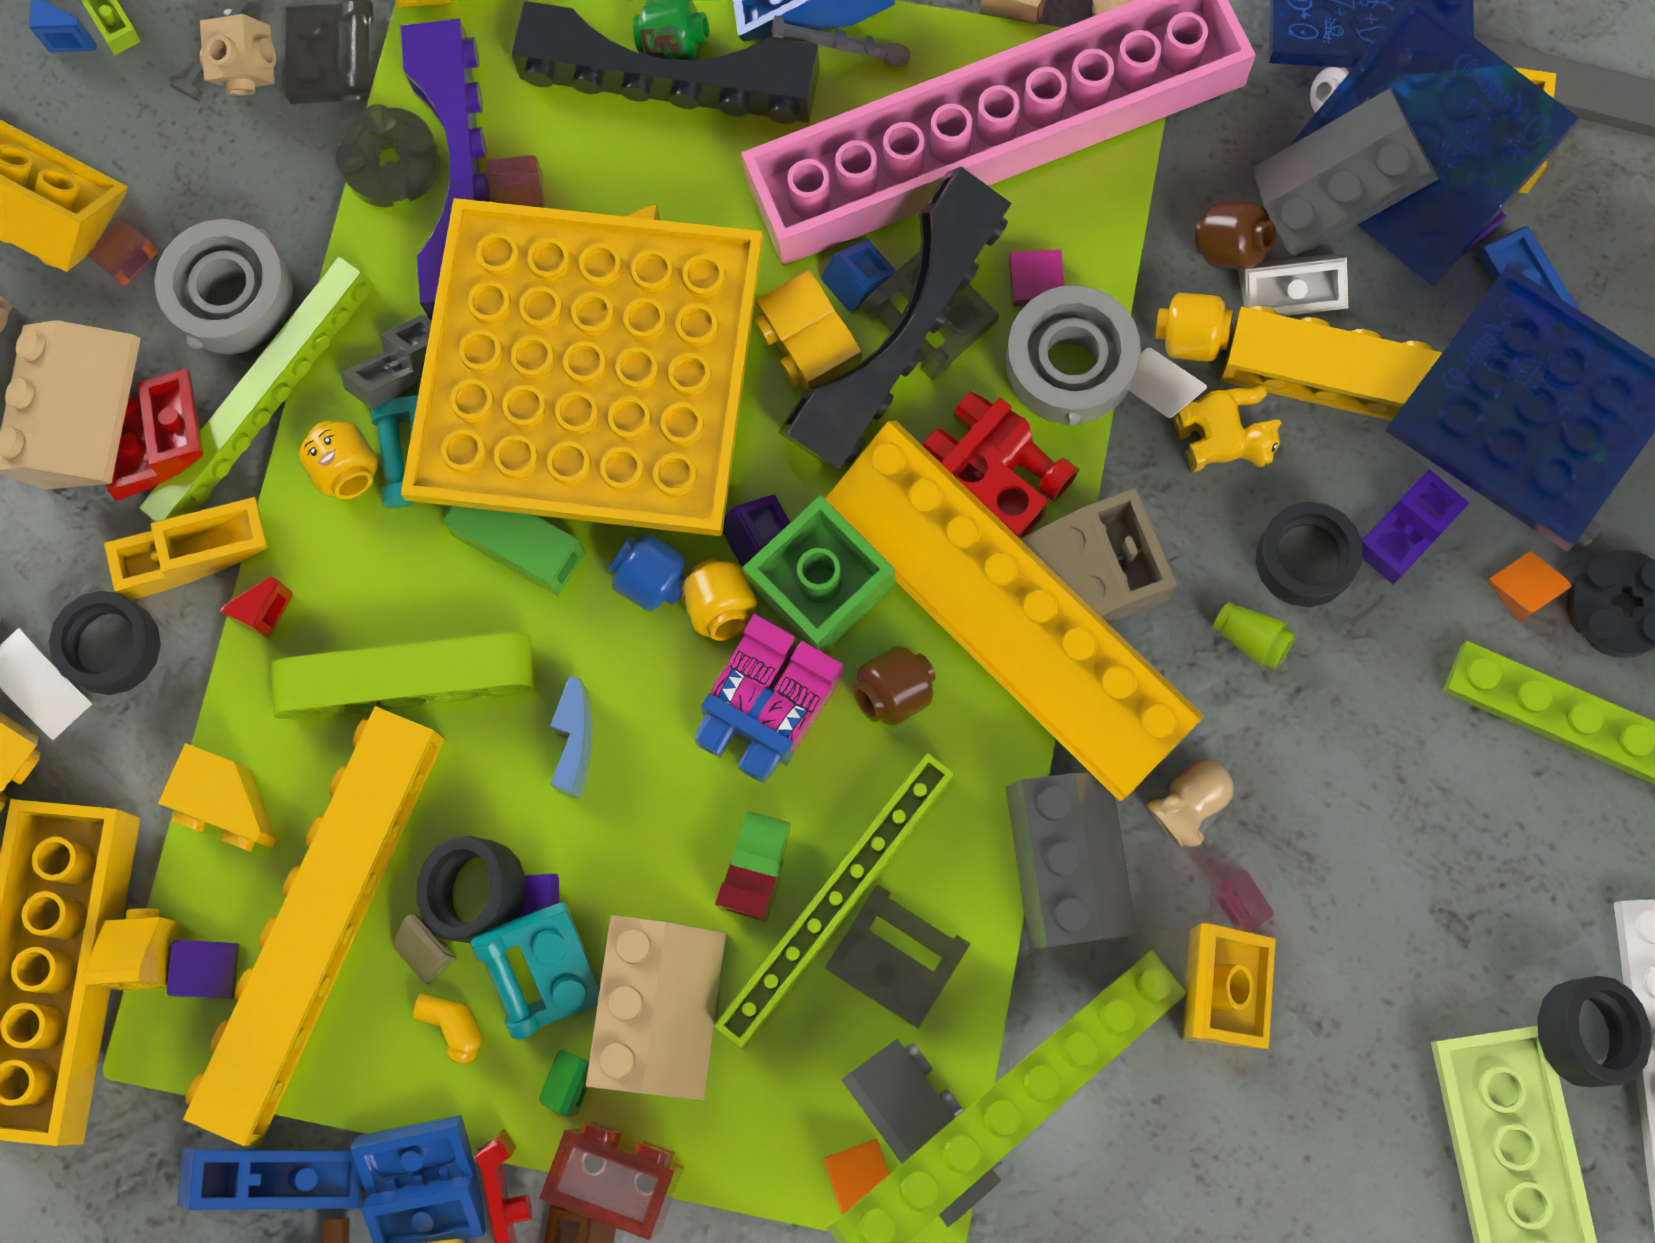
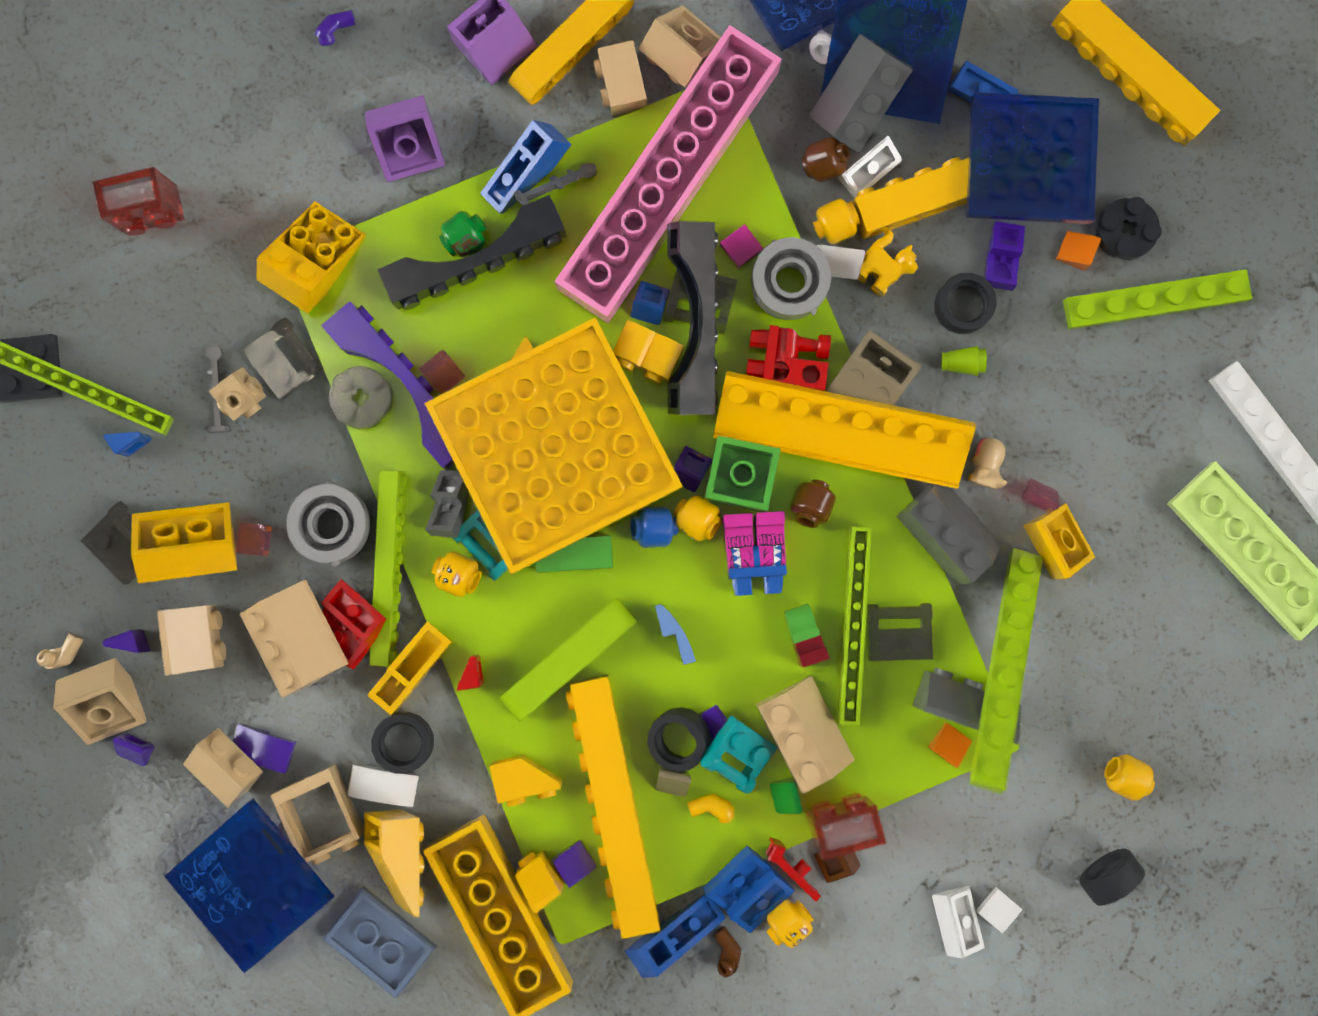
camera: 45 degrees left, 10 degrees up
black tyre [1537,976,1652,1088] -> none

